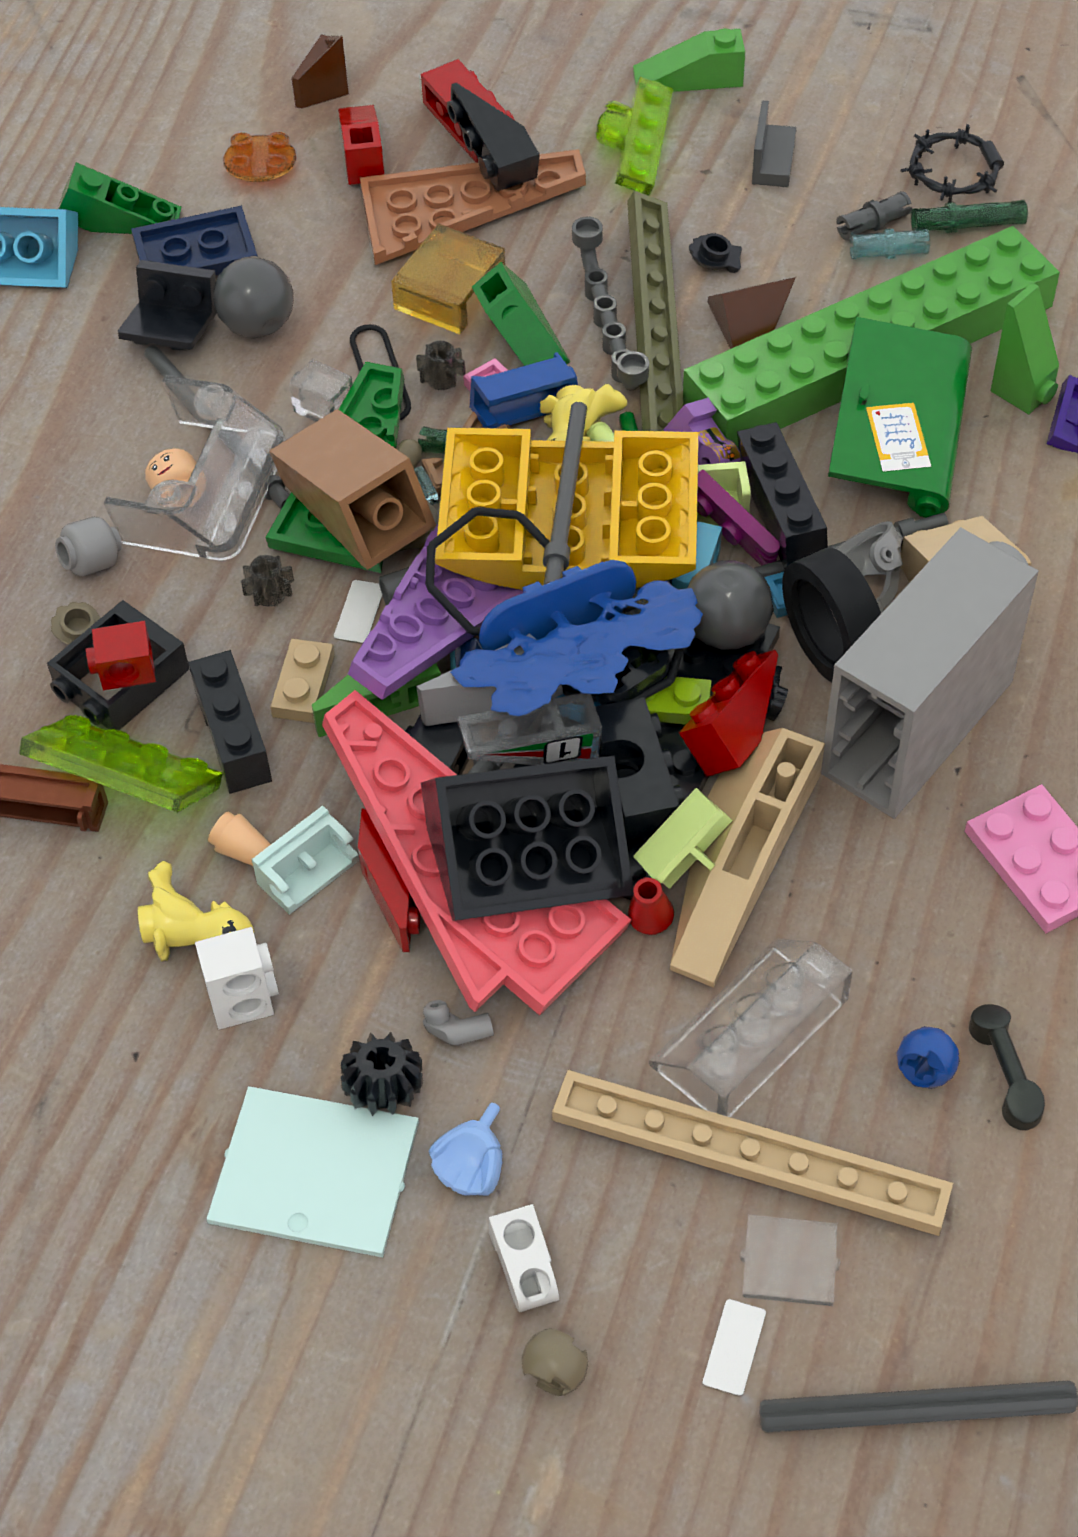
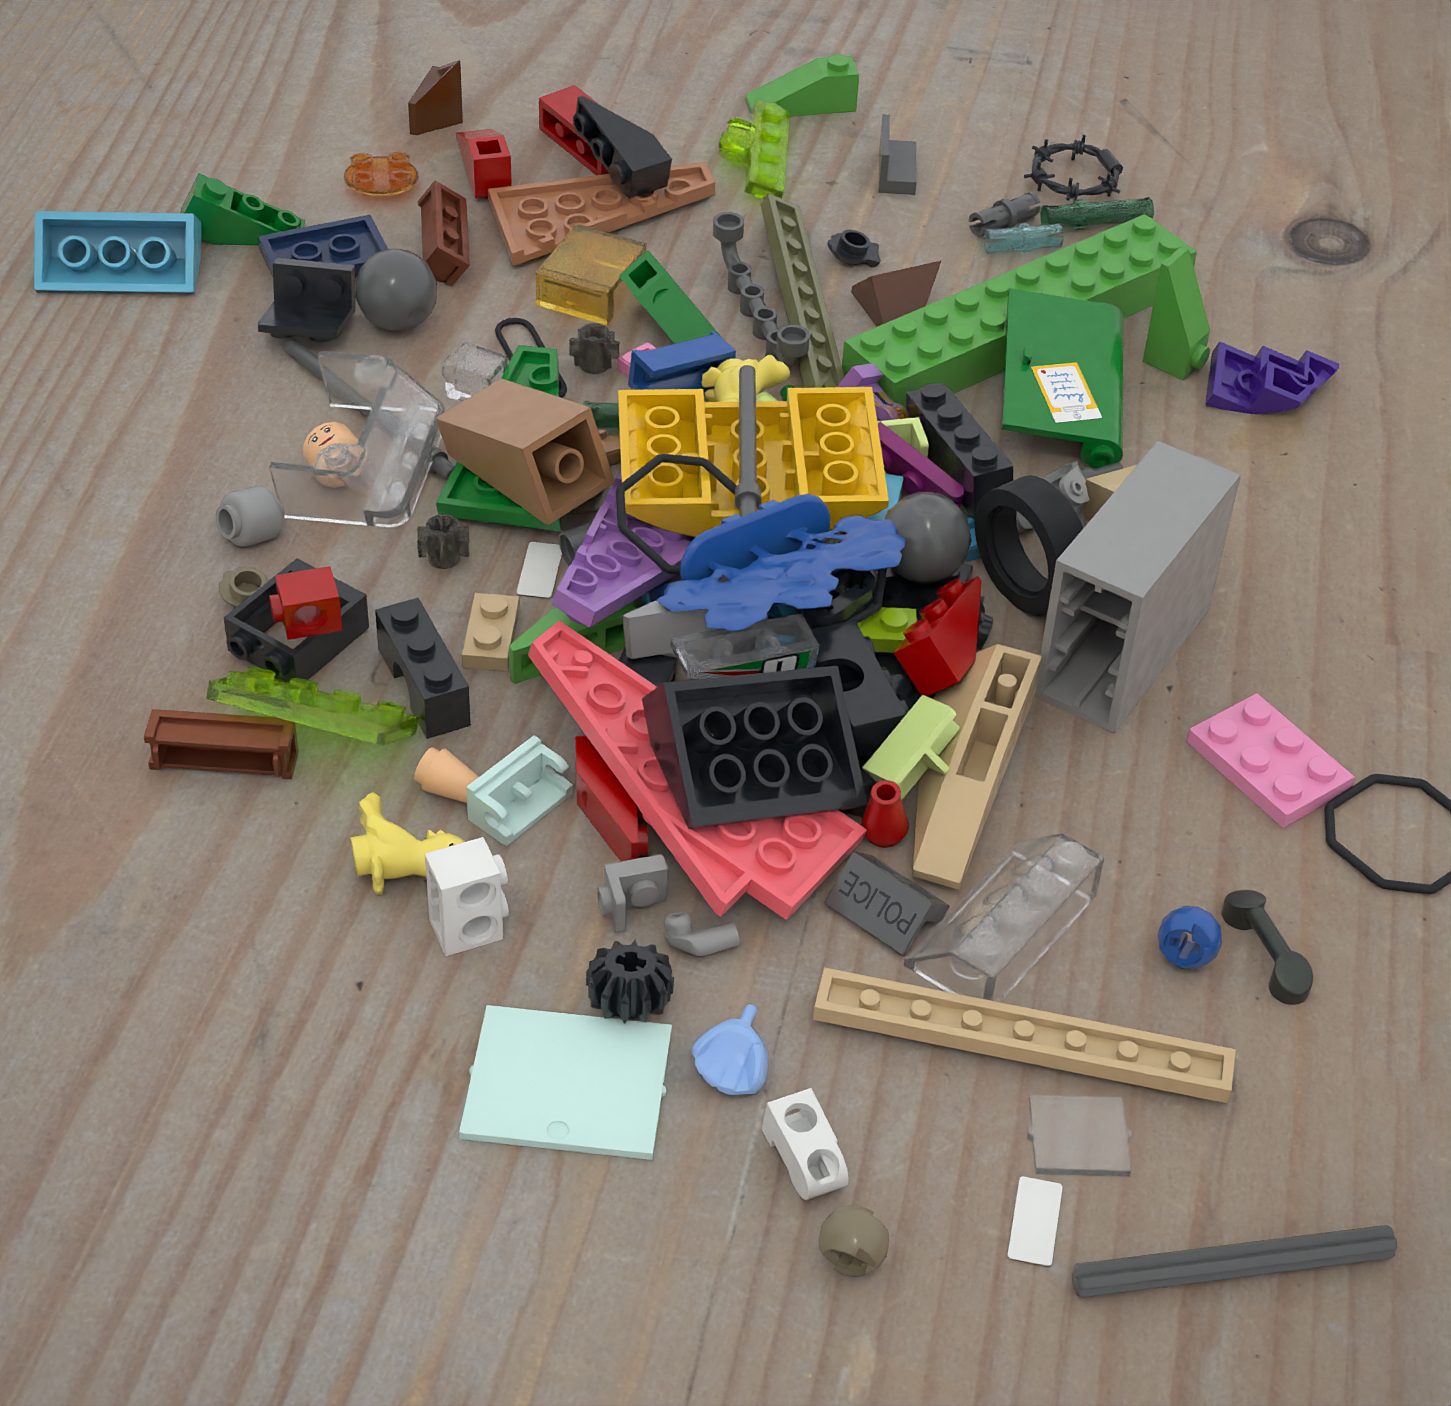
camera: 10 degrees left, 10 degrees down
none -> copper container [418,180,470,286]
none -> light grey bracket [597,854,668,932]
none -> dark grey panel [824,851,950,955]

